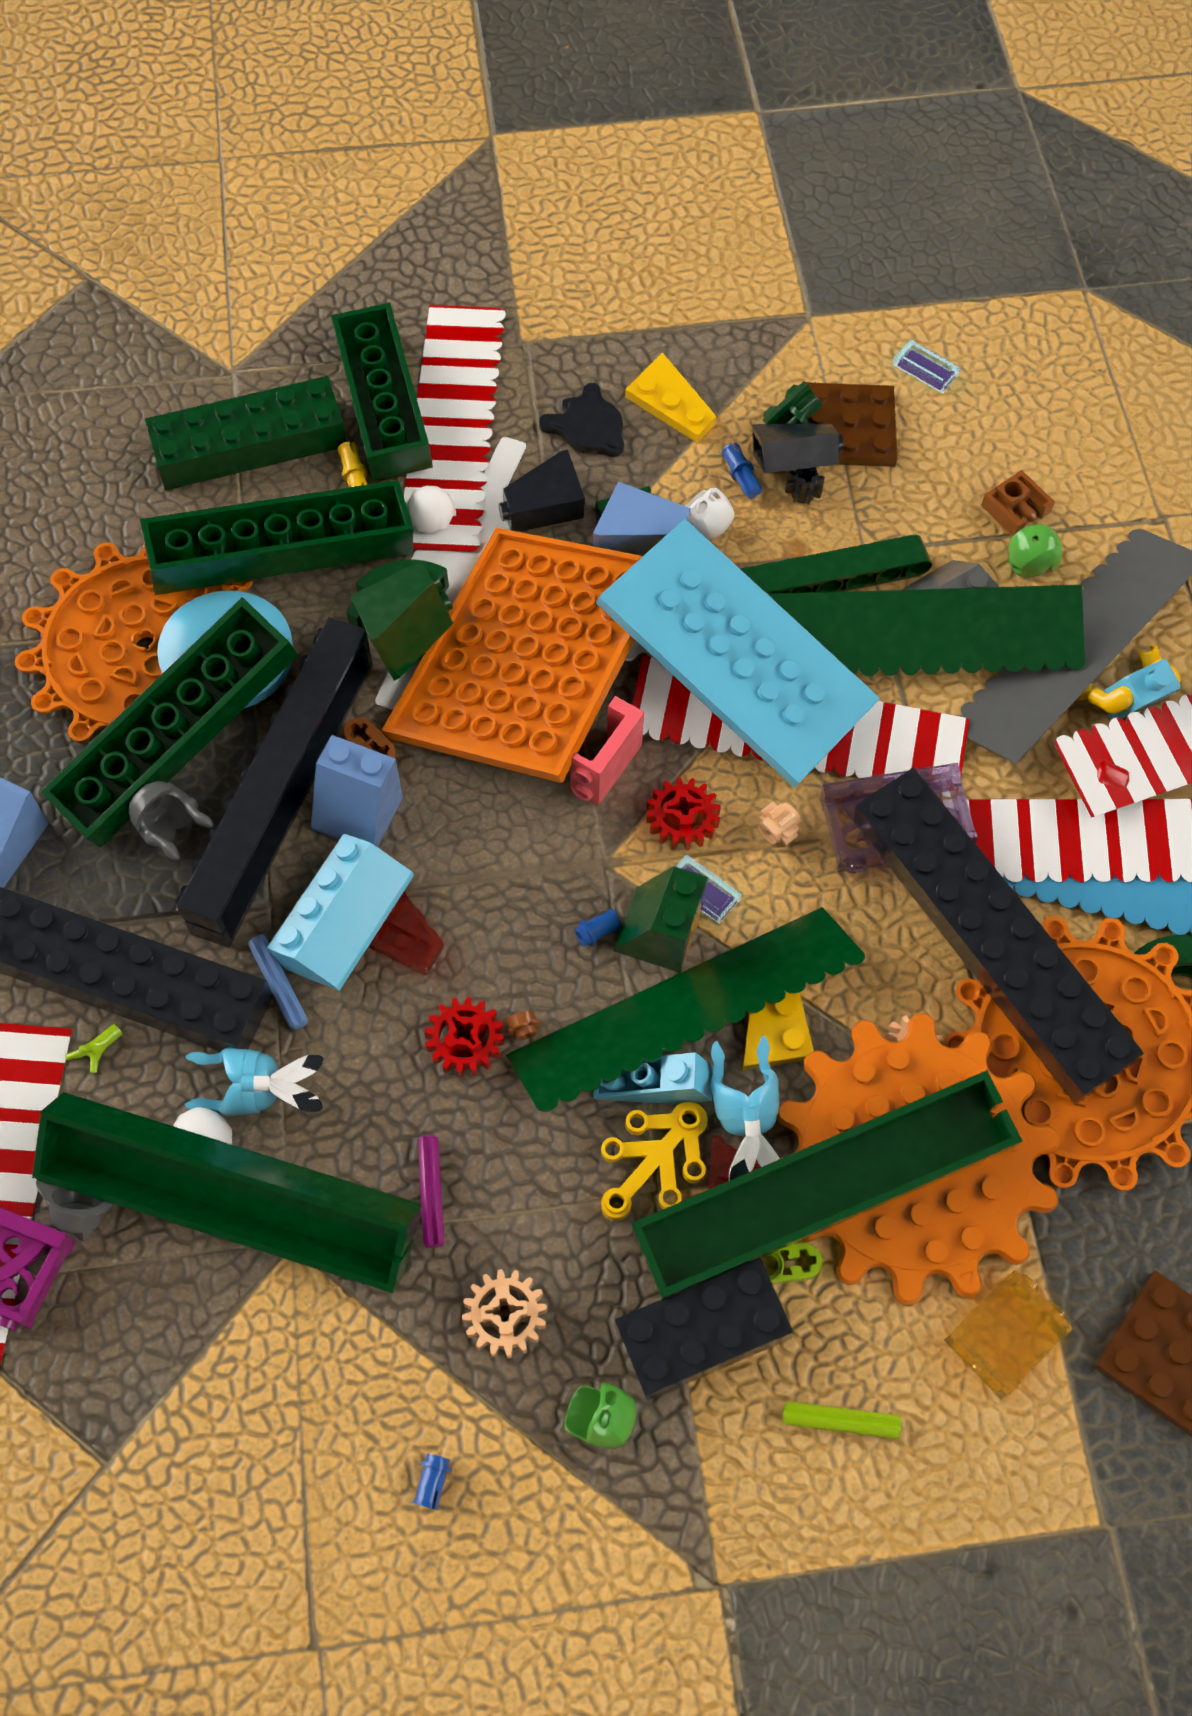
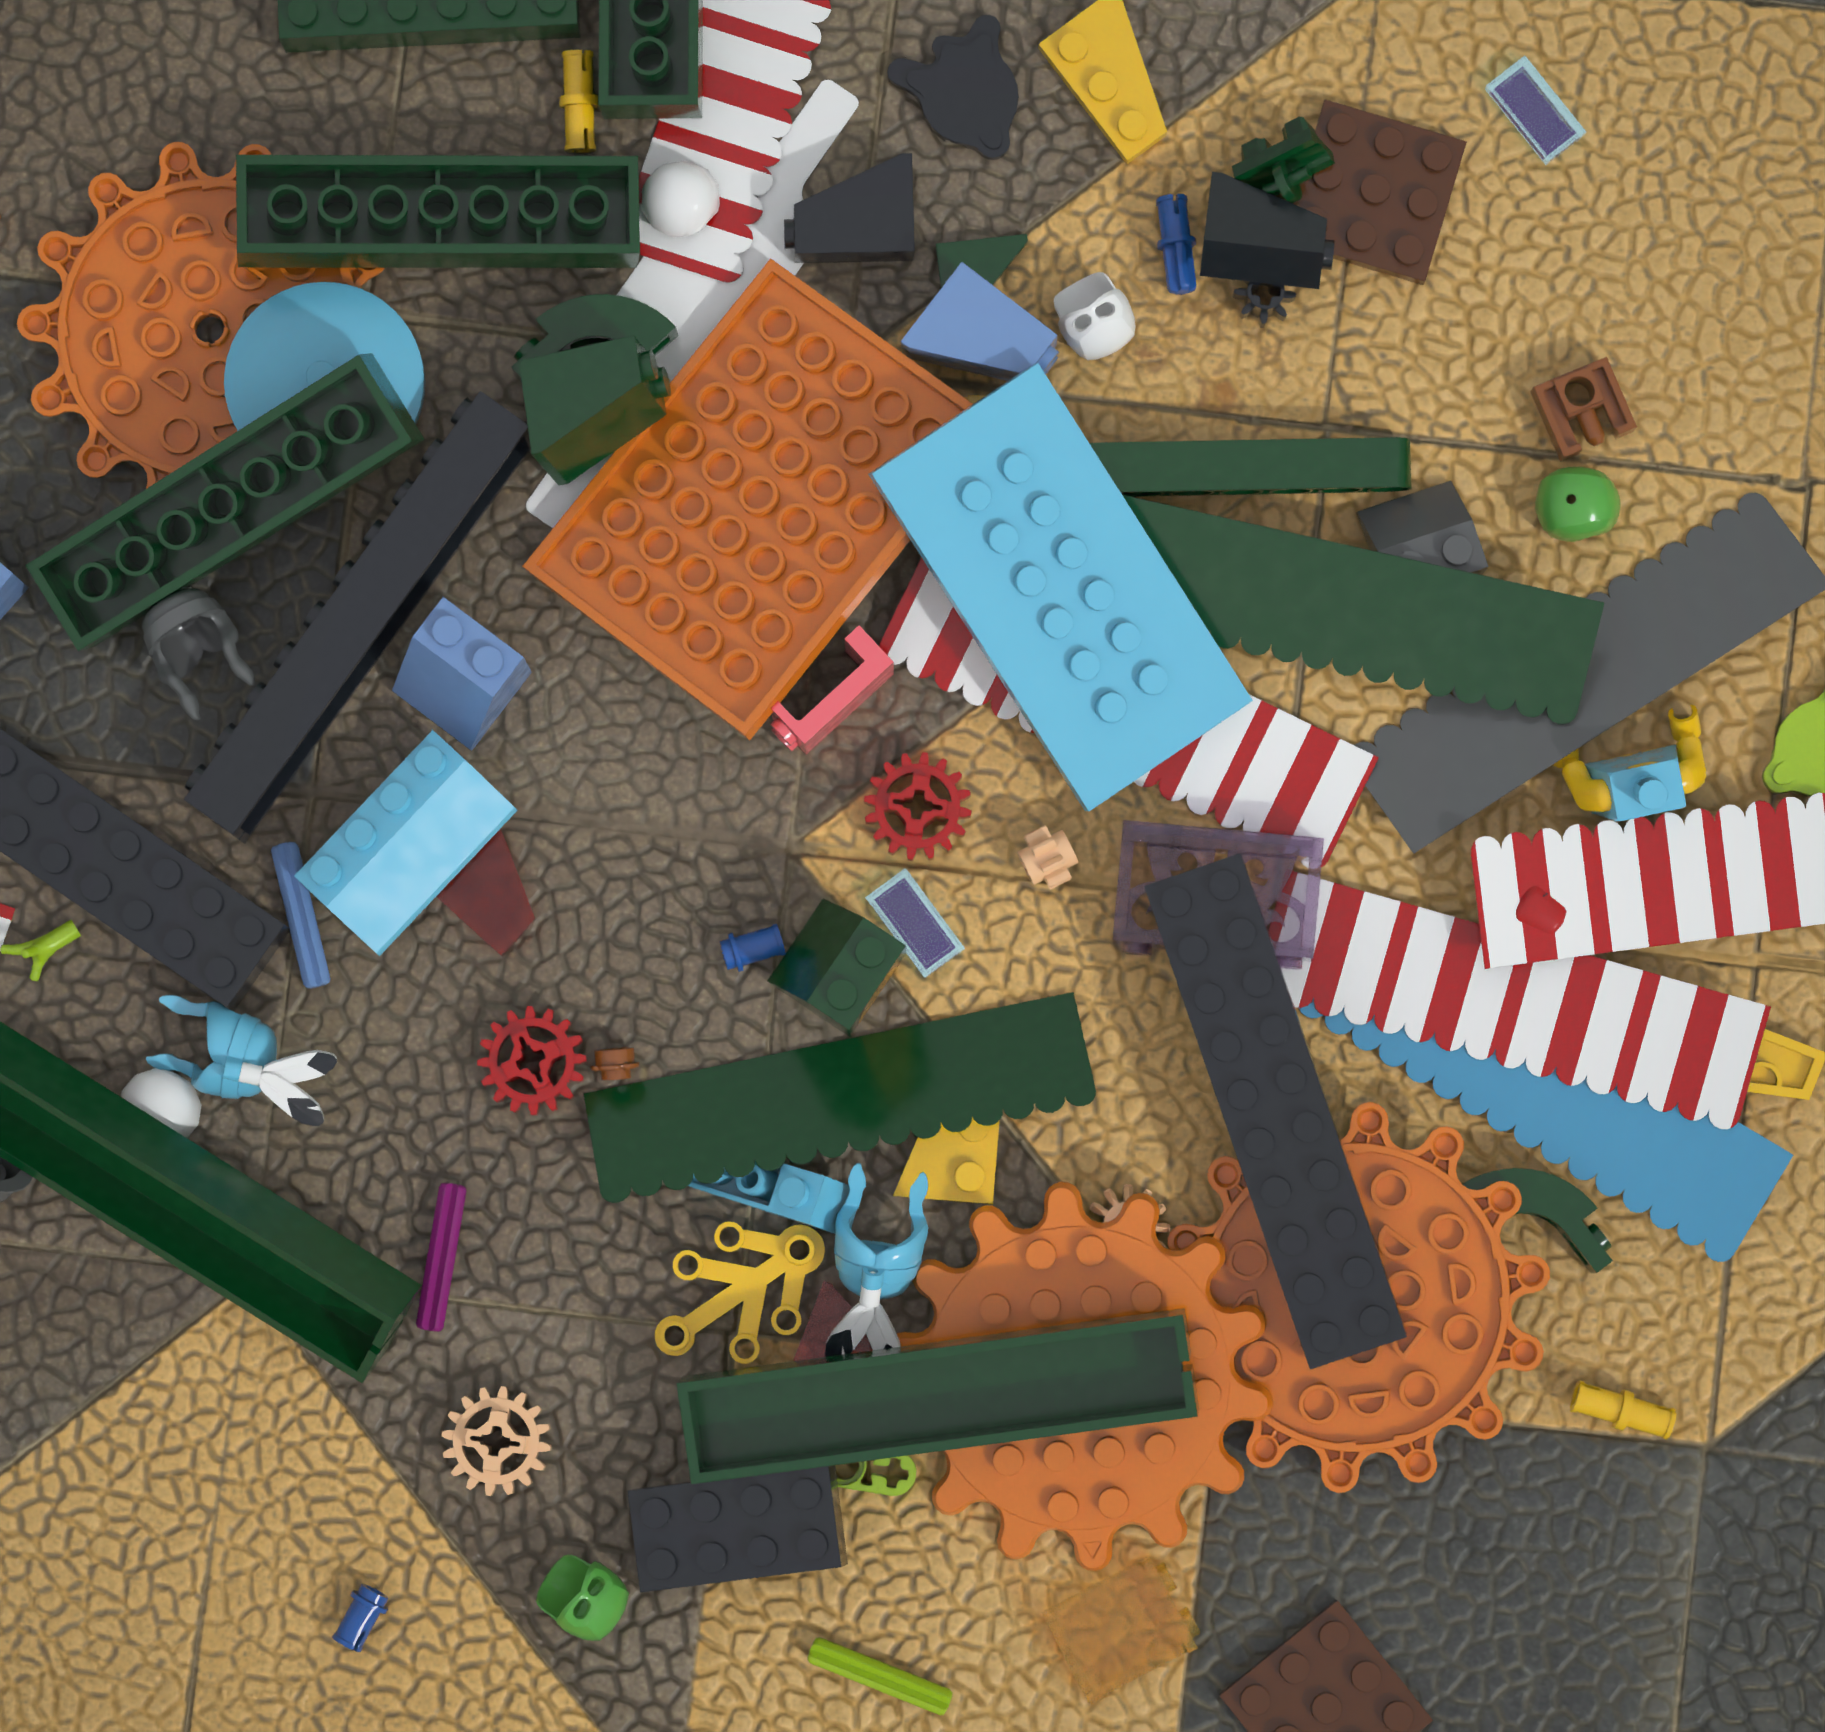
camera: 15 degrees right, 20 degrees up
dark orange beam [343,717,397,763] -> none

